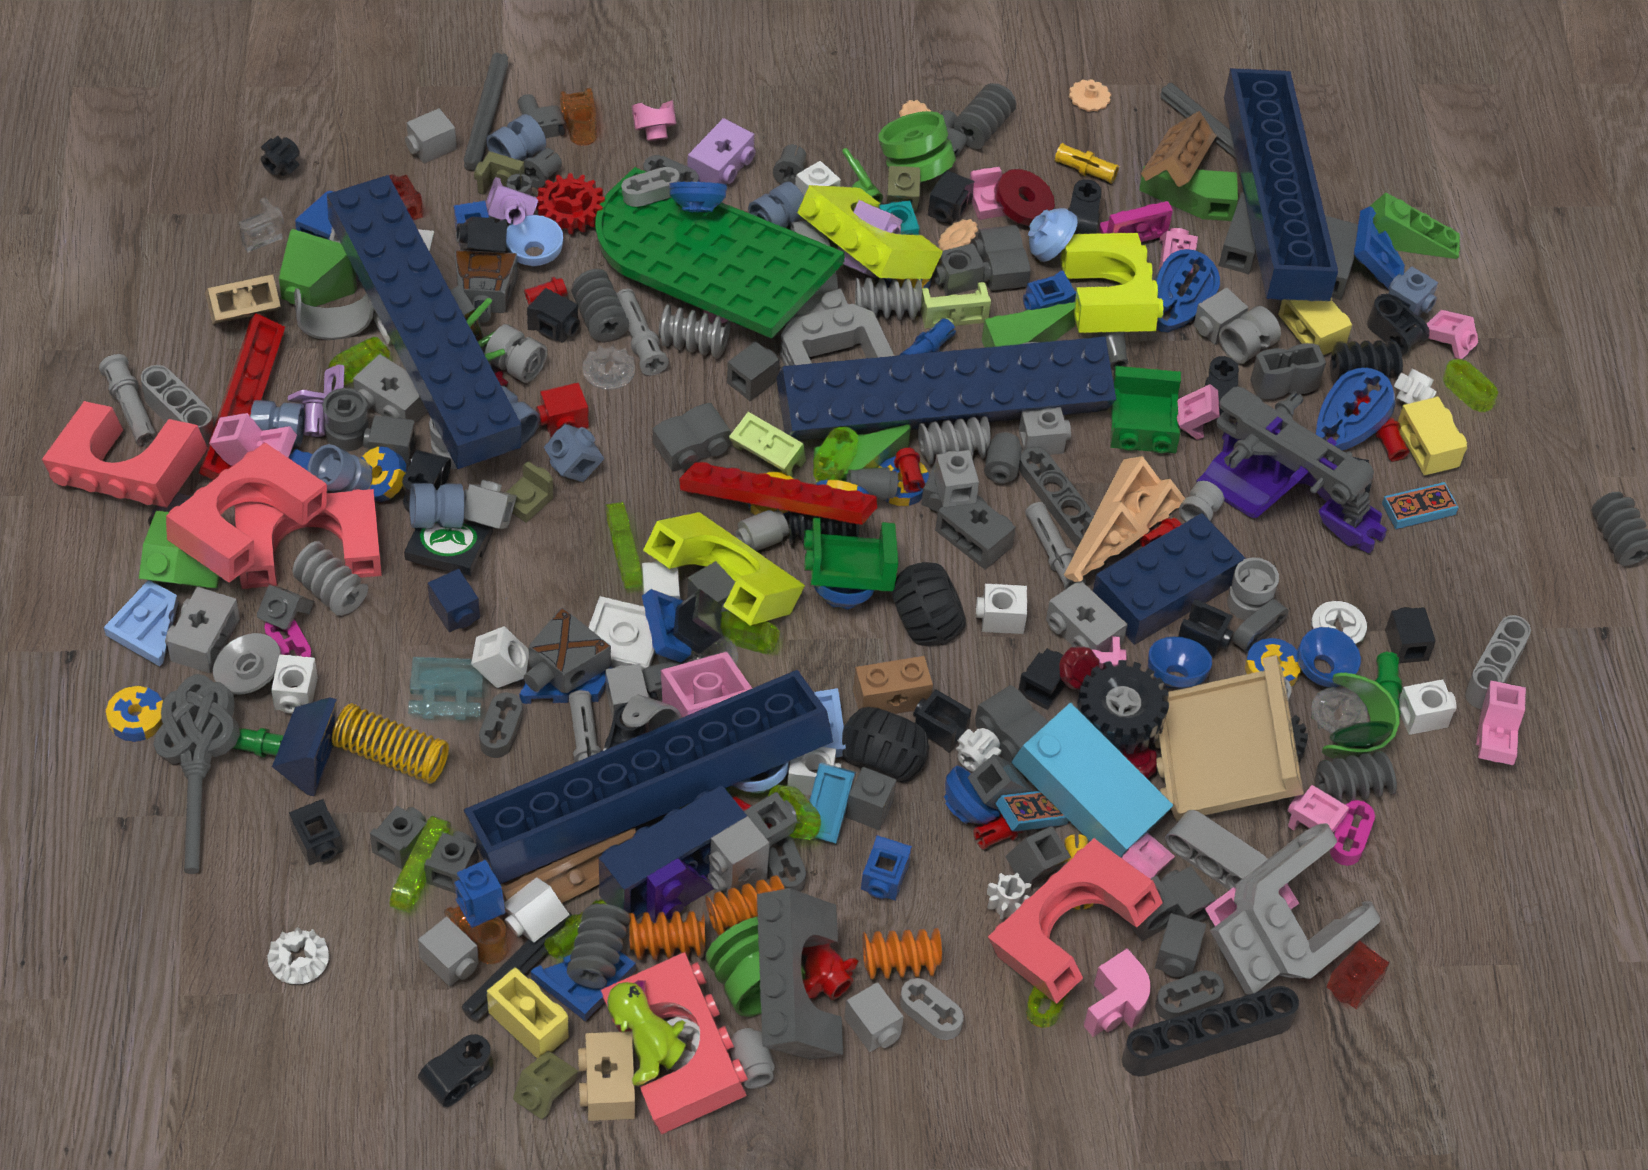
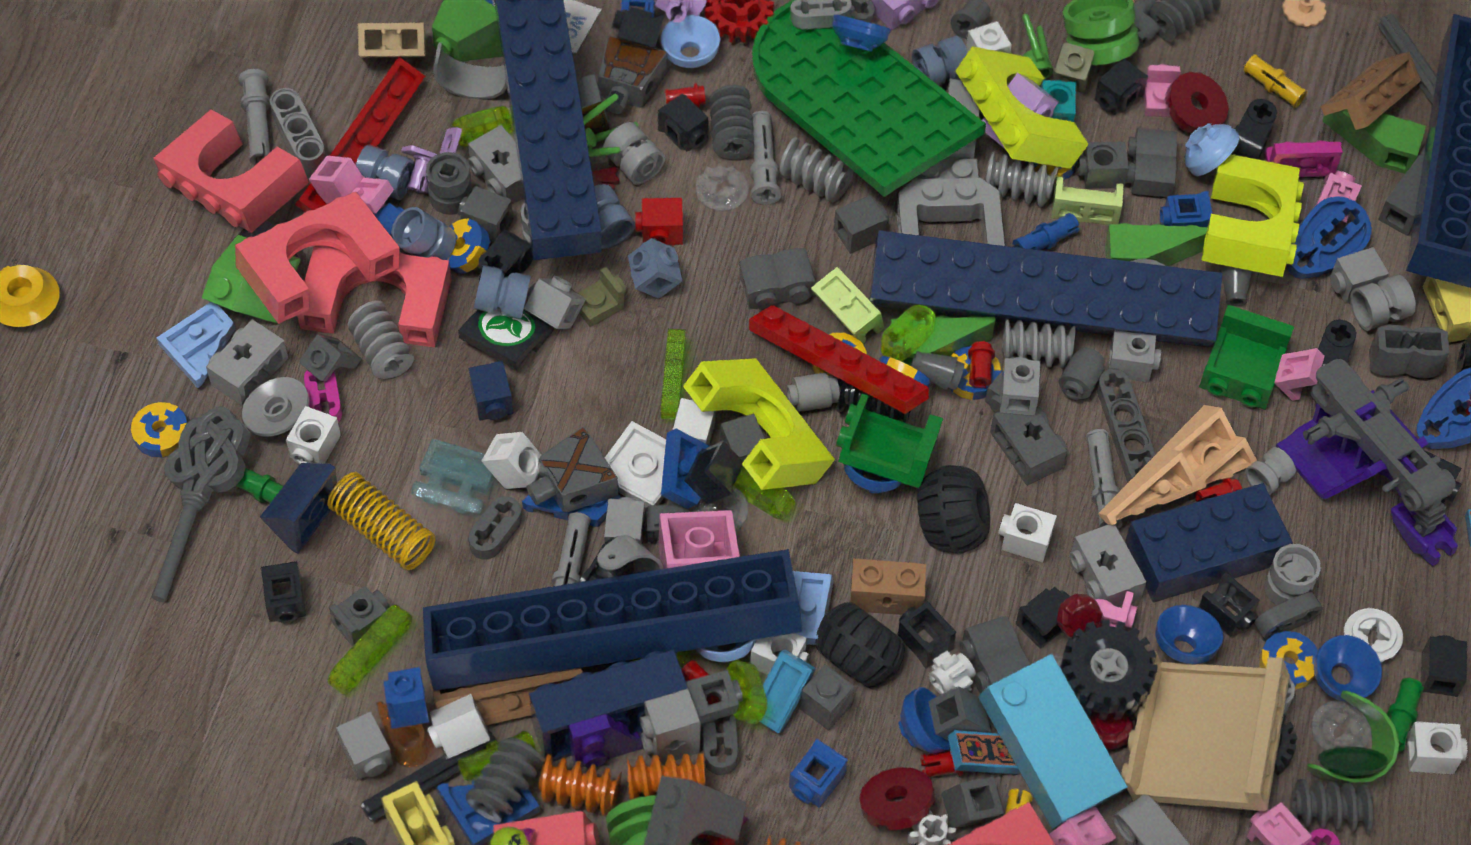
camera: 20 degrees right, 5 degrees up
white gear [267,926,329,984] -> none
dark grey brick [424,831,478,893] -> none
light nougat piece [938,219,978,251] -> none
none -> dark red tile [859,767,936,830]

